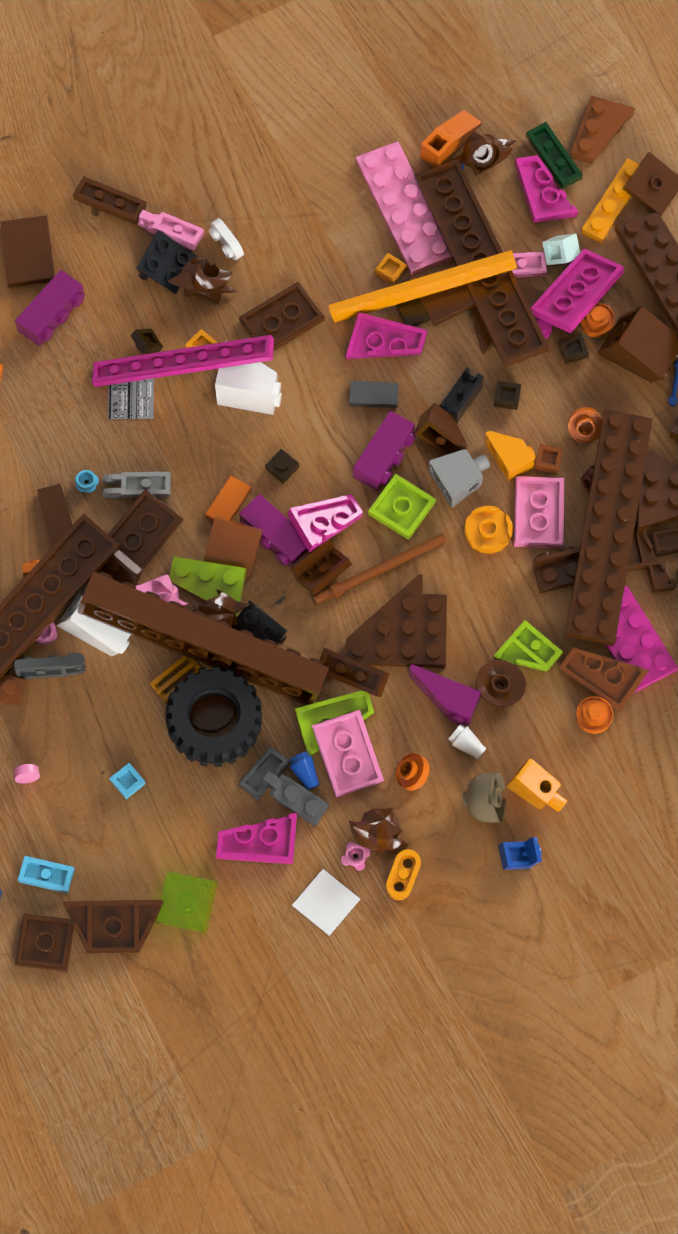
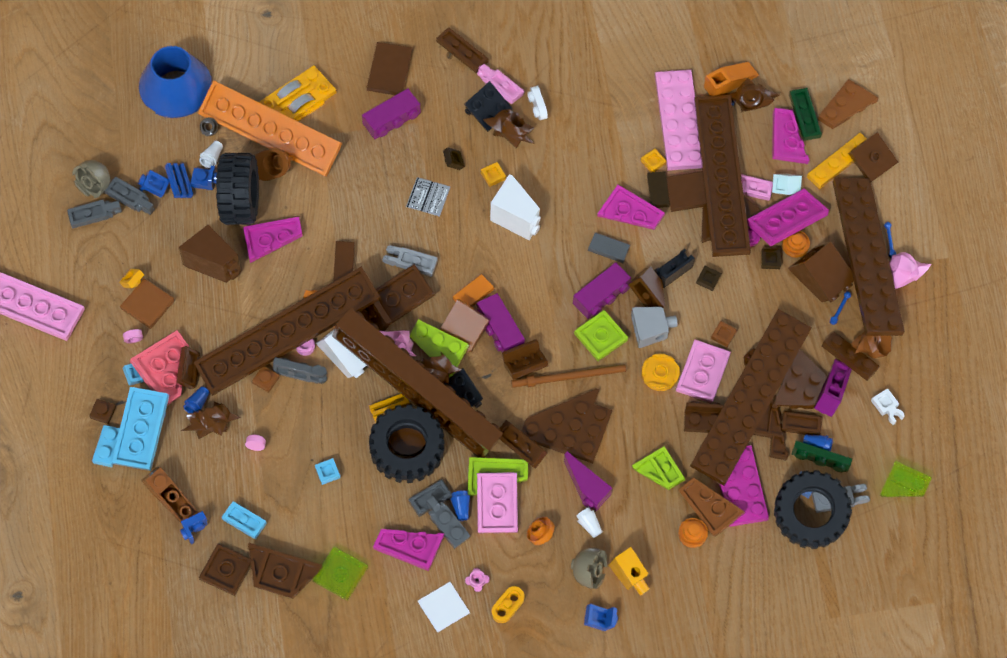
camera: 15 degrees right, 5 degrees down
medium azure plate [75,470,99,493] -> none
dark pink tile [92,335,274,387] -> none
reddish brown tile [239,282,325,351] -> none
dark brown plate [265,449,299,484] -> none
wing [287,494,363,552] -> none
light orange tile [328,250,517,323] -> none
reddish brown hair [349,808,409,856] -> none
reddish brown dish [476,660,526,707] -> none
light orange slope [484,431,536,482] -> none
orange plate [568,407,602,443] -> none

